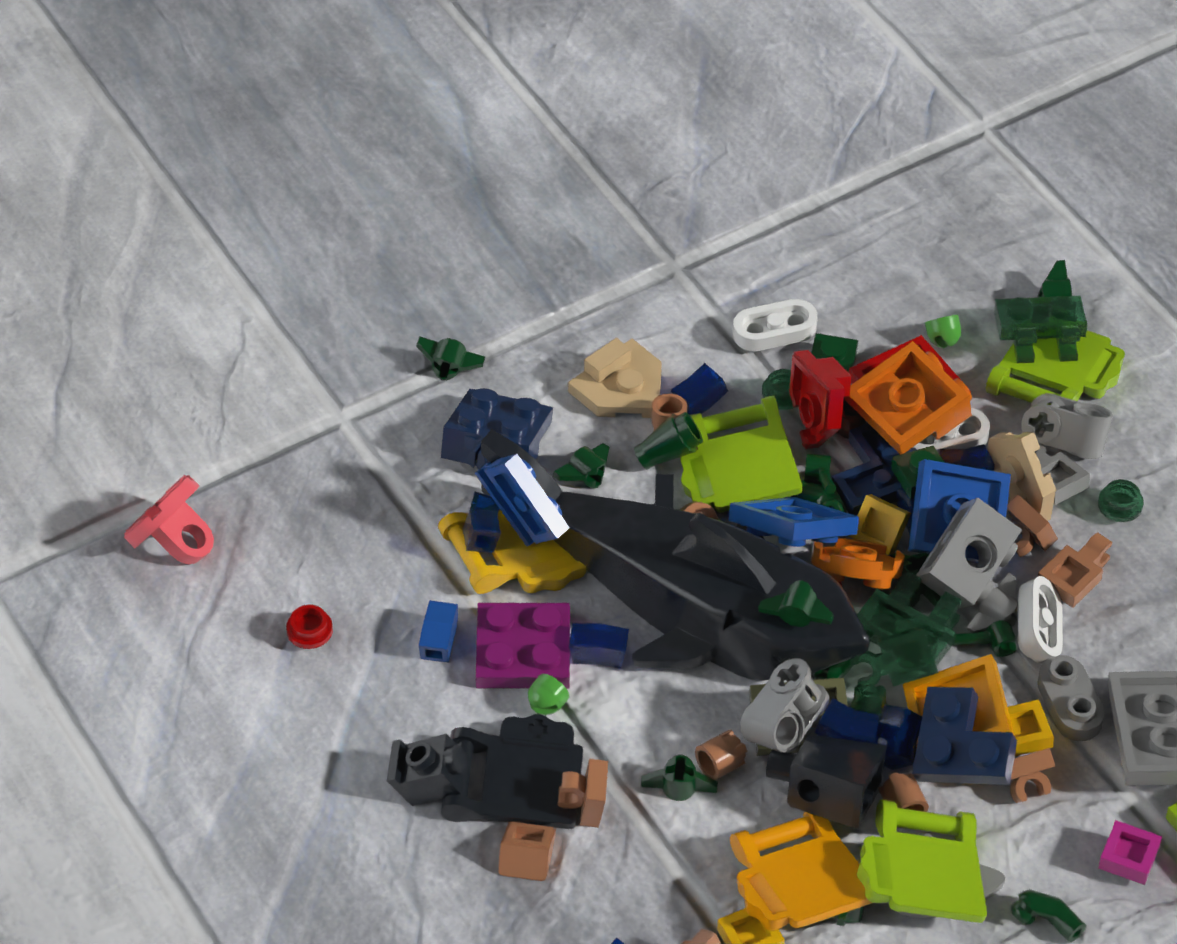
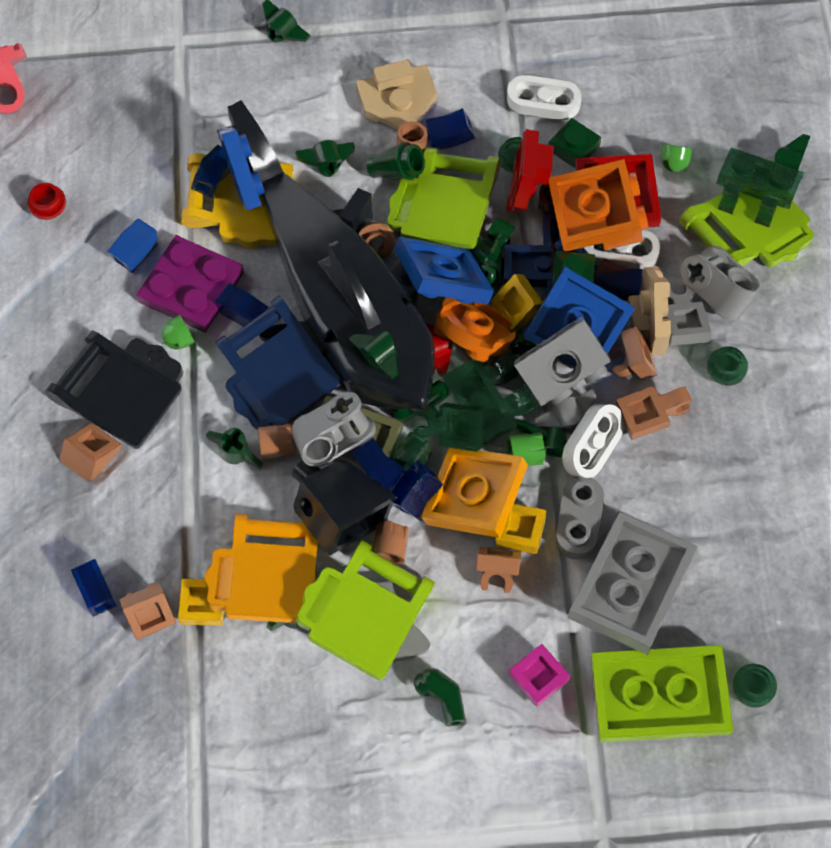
camera: 30 degrees right, 15 degrees up
black brick [387,734,467,806] -> none
dark blue plate [441,388,553,469] -> none
nougat tile [558,759,608,828] -> none
dark blue plate [912,687,1017,785] -> none
none -> dark blue piece [215,295,342,430]
none -> bright green hose [507,433,546,466]

